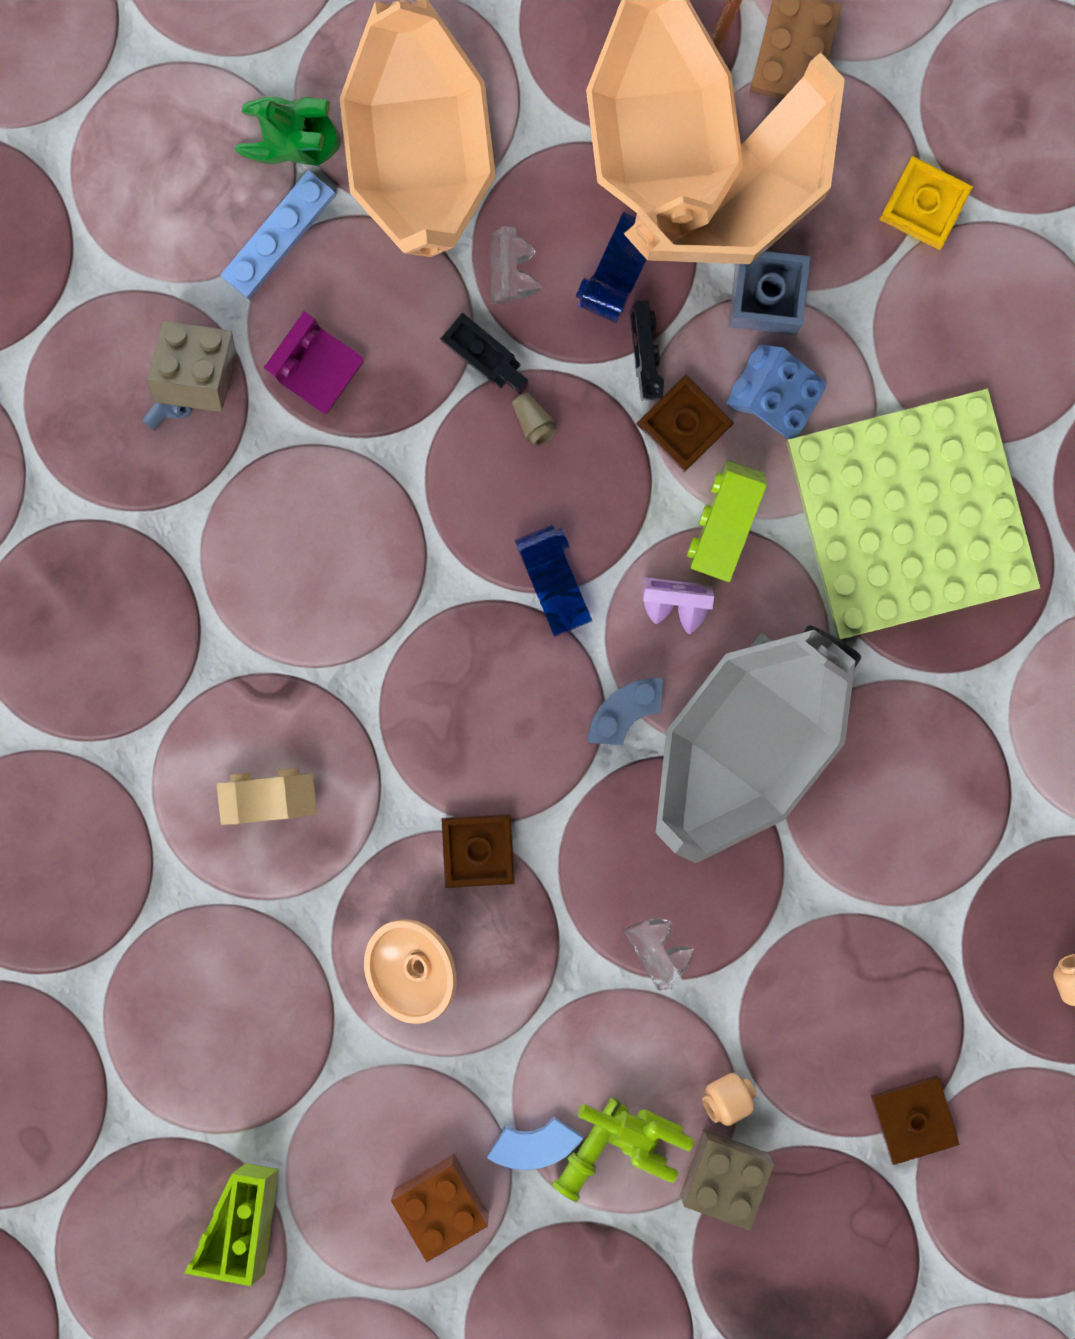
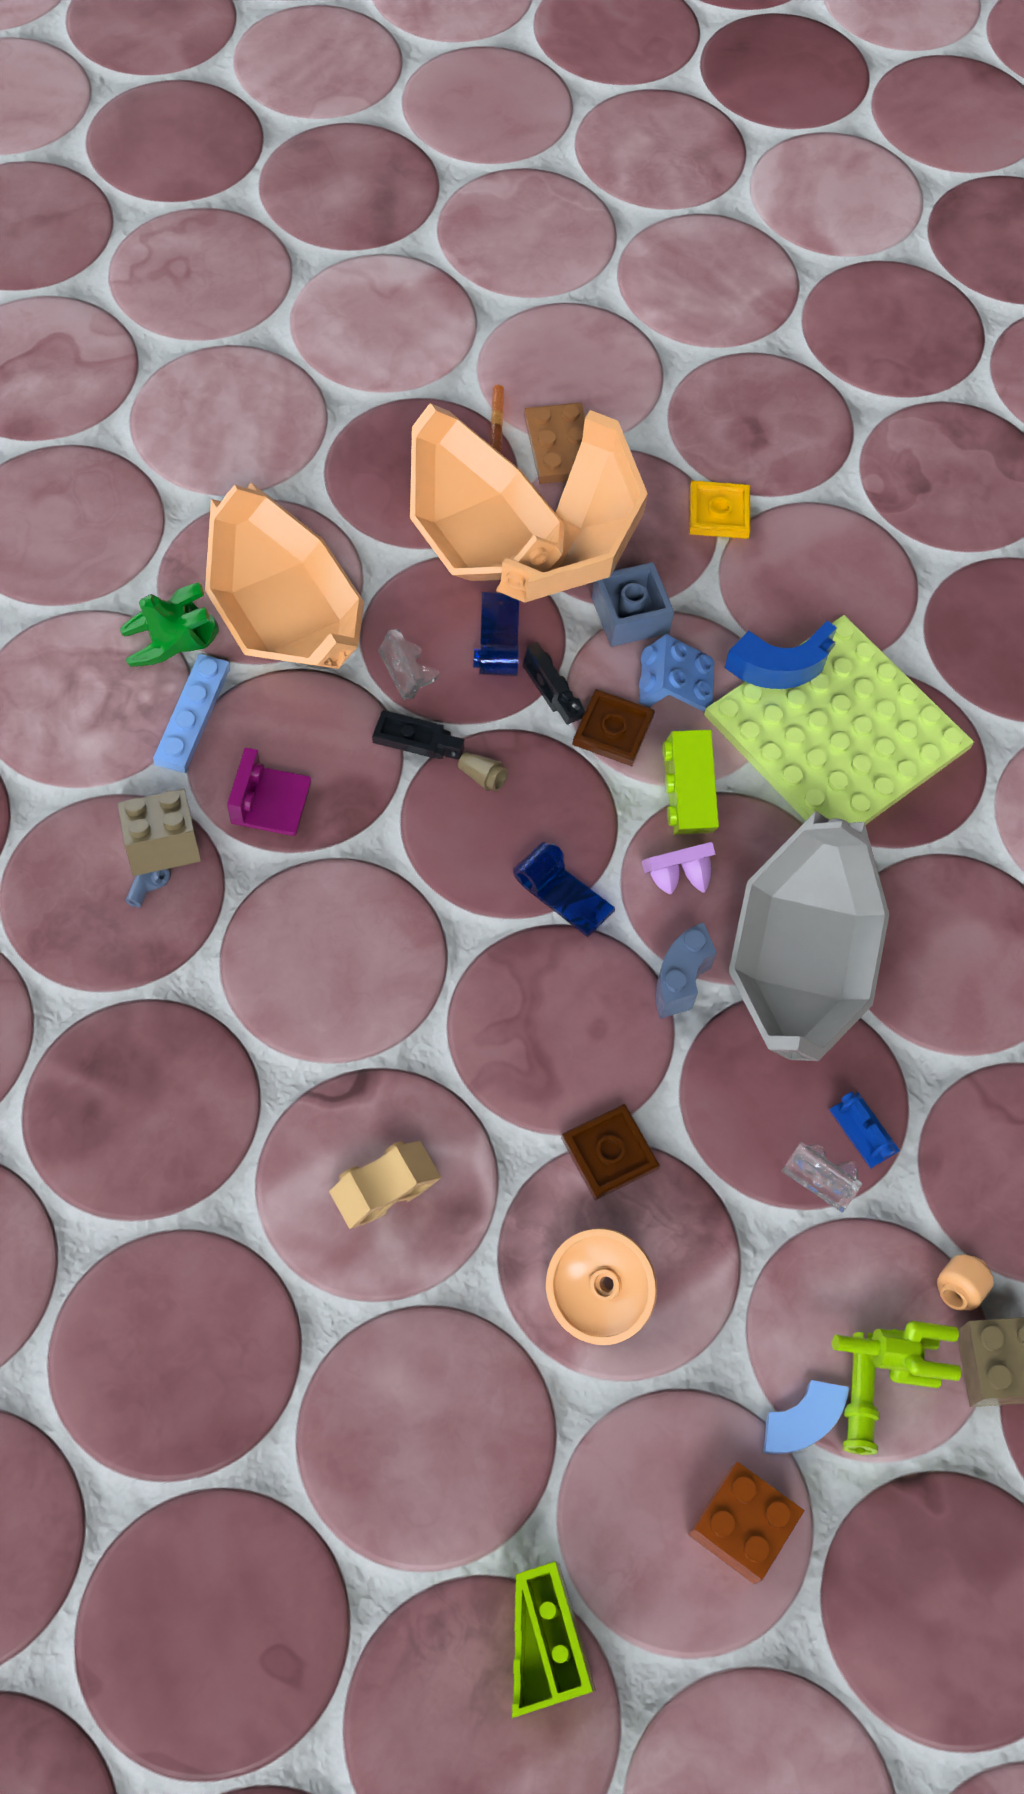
camera: 25 degrees left, 25 degrees down
none -> blue arch [724,621,837,689]
none -> blue hinge [829,1091,900,1169]

